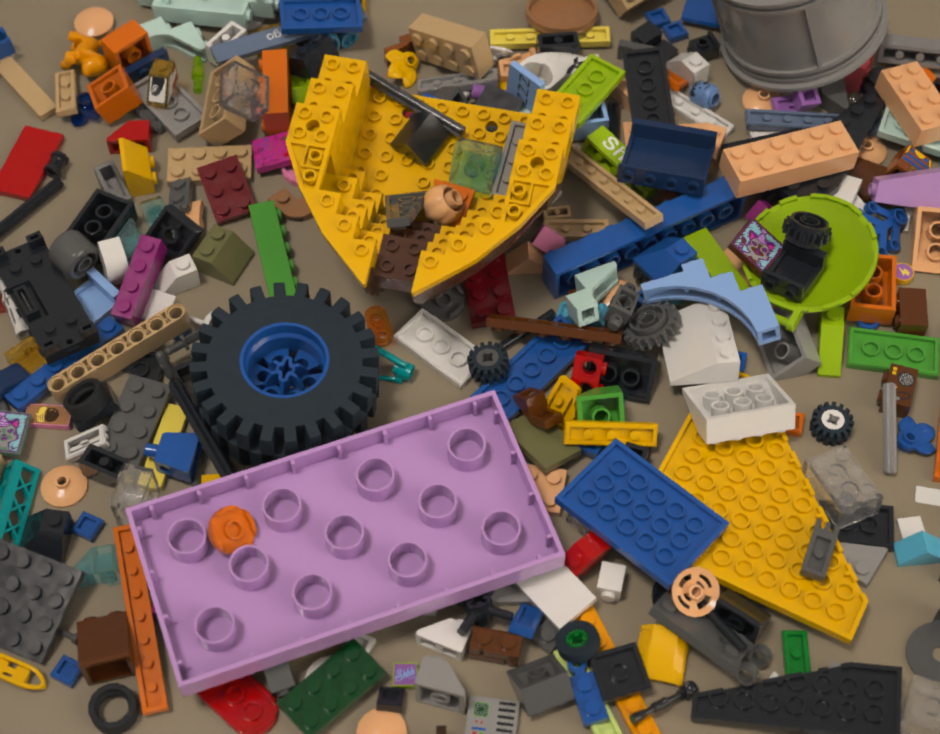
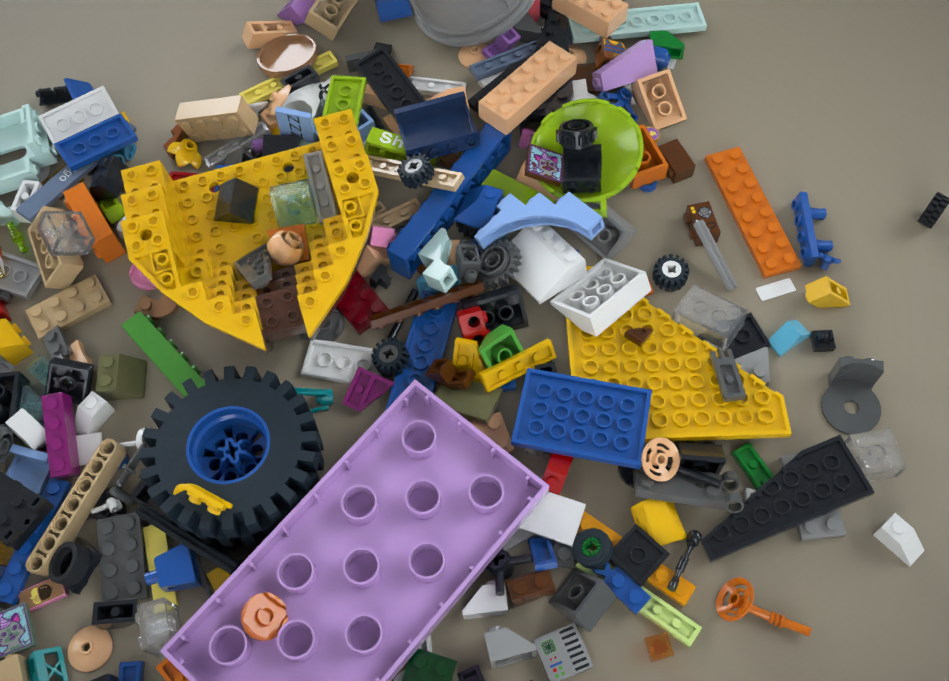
camera: 25 degrees left, 5 degrees up
white tile [64,424,110,463] -> none
dark red plate [197,154,255,226] -> none
dark pink tile [252,131,292,174] -> none
clear orange plate [365,306,393,347] -> none
black axle [368,69,466,138] -> none
tile [393,662,418,689] -> none
white brick [596,561,626,602] -> none
black brick [630,21,663,46] -> none
blue tile [645,8,671,29] -> none
blue tile [661,20,689,44] -> none
white slope [666,52,710,88] -> none
black brick [687,31,720,62] -> none
medium blue head [689,80,720,110] -> none
lime slope [817,307,844,378] -> none
bright green tile [846,326,940,380] -> none
white tile [895,516,925,540] -> none
blue plate [897,416,936,455] -> none
none -> white hand [91,497,122,514]
none -> yellow piece [173,484,233,515]
none -> light nougat dish [269,85,291,116]
none -> magenta wing [342,367,395,412]
none -> black tile [369,263,392,290]
none -> black wheel [397,153,435,189]
none -> reddish brown tile [624,327,653,347]

